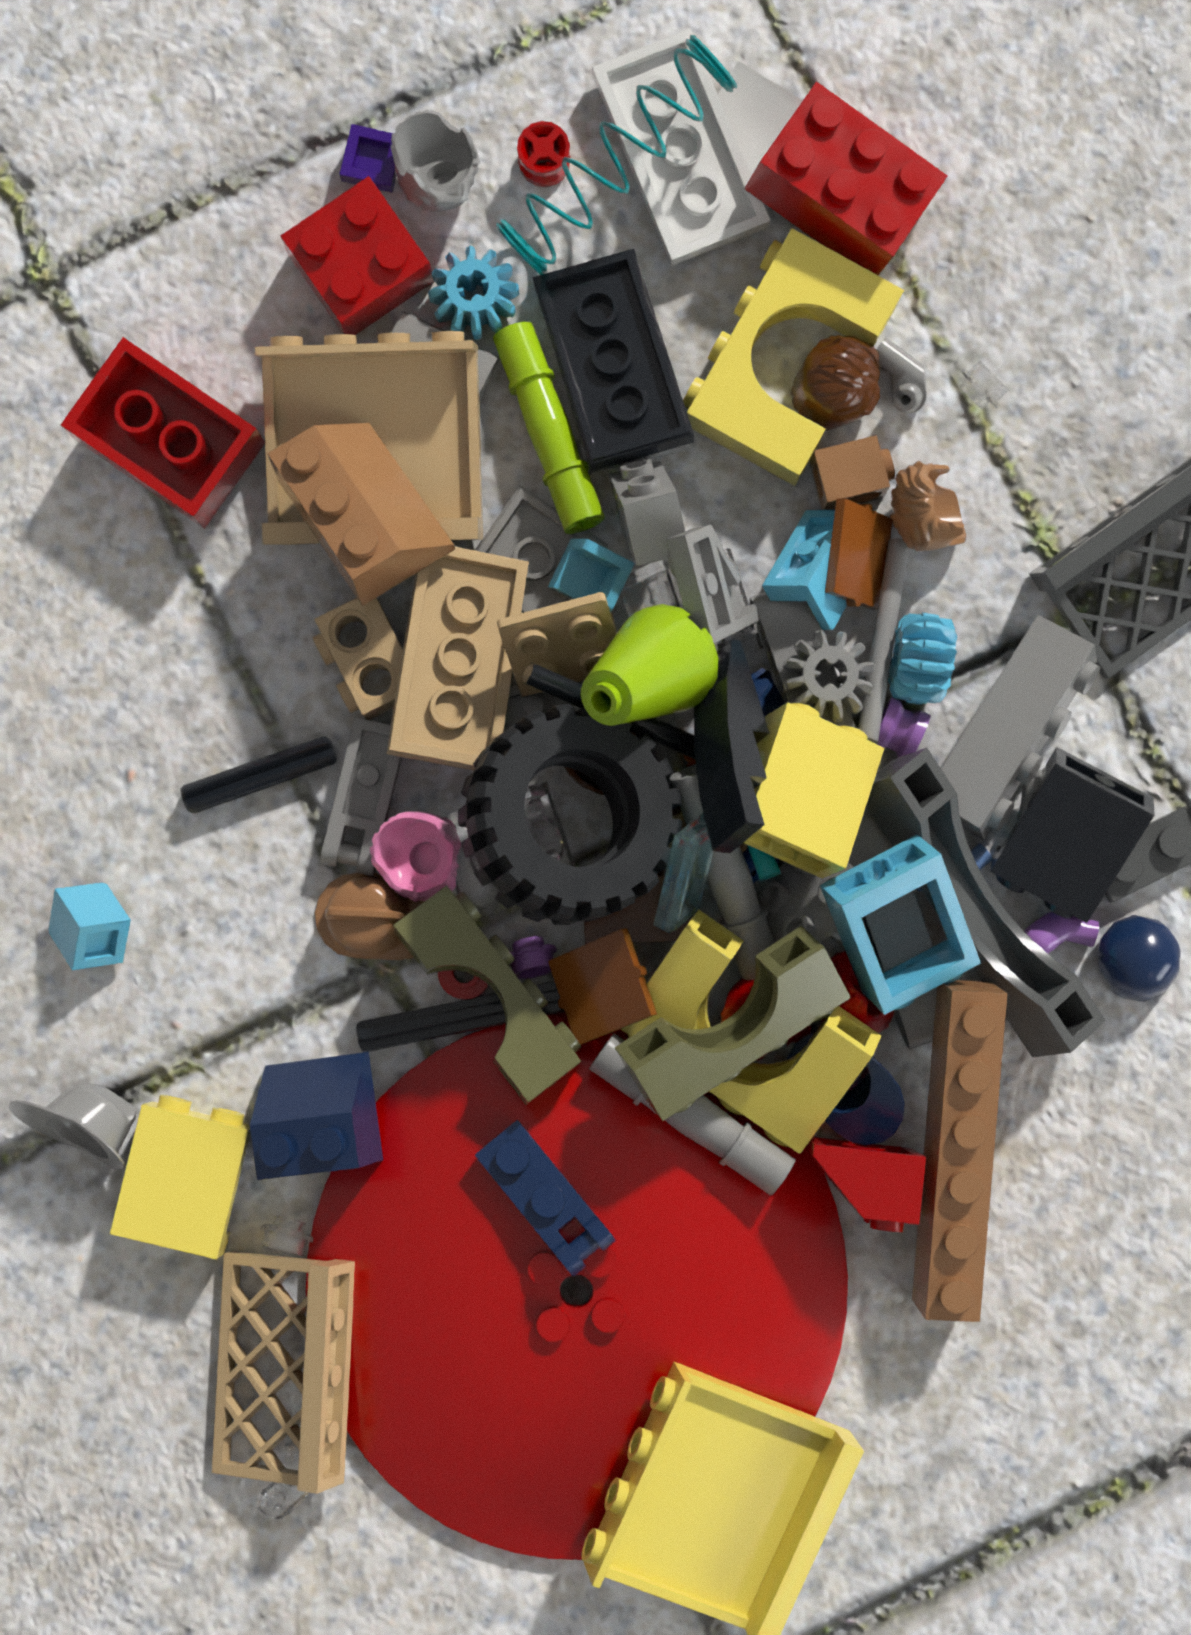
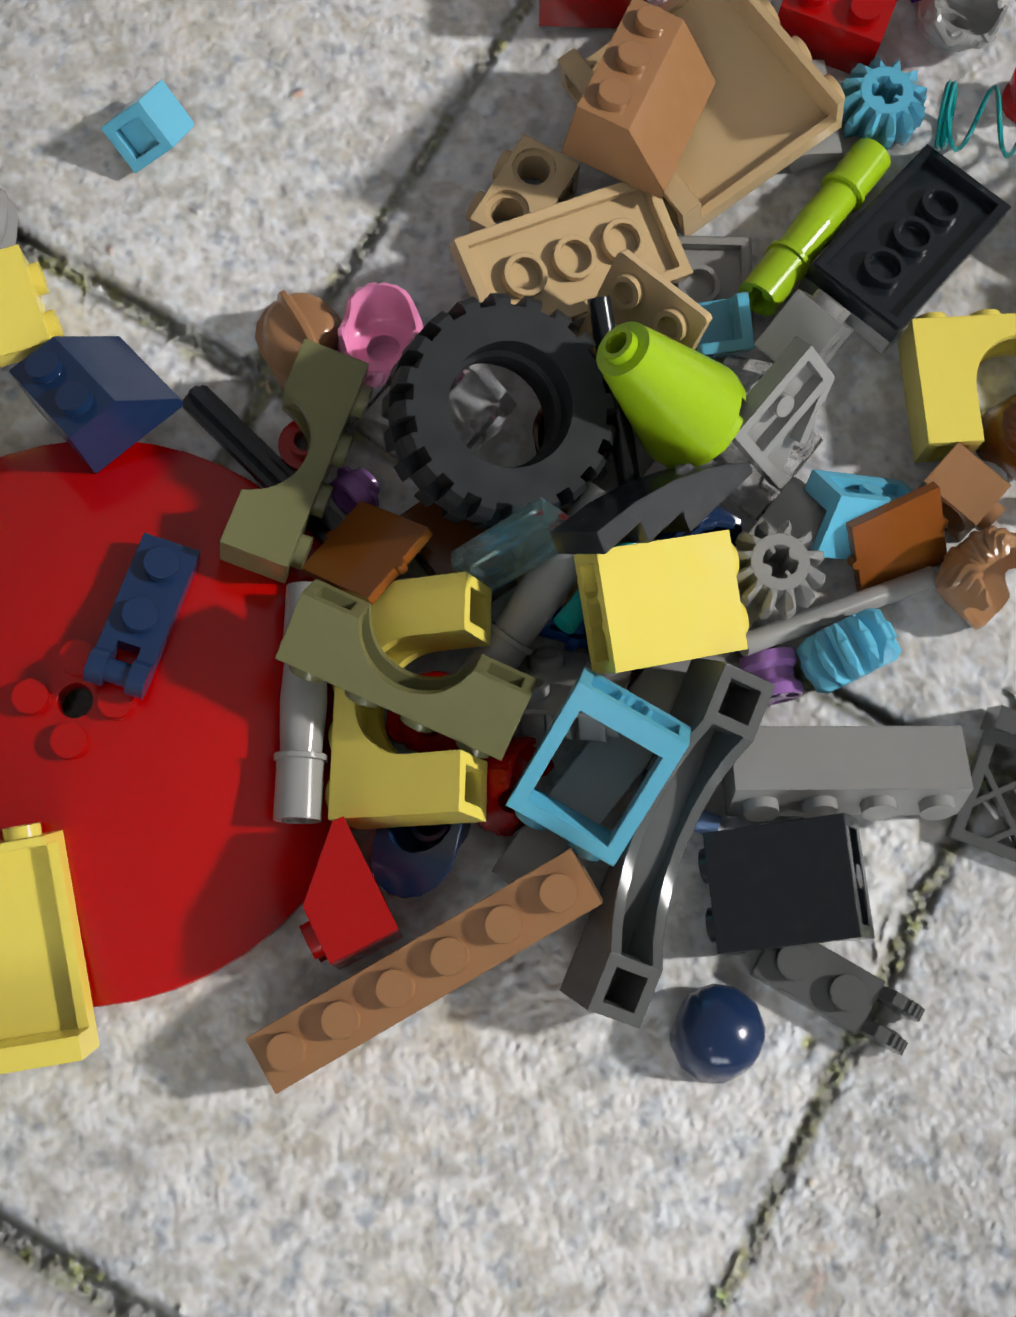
camera: 50 degrees right, 10 degrees down
black axle [180,736,337,813] -> none
light grey plate [320,717,402,877] -> none
medium lavender arm [1024,912,1099,954] -> none

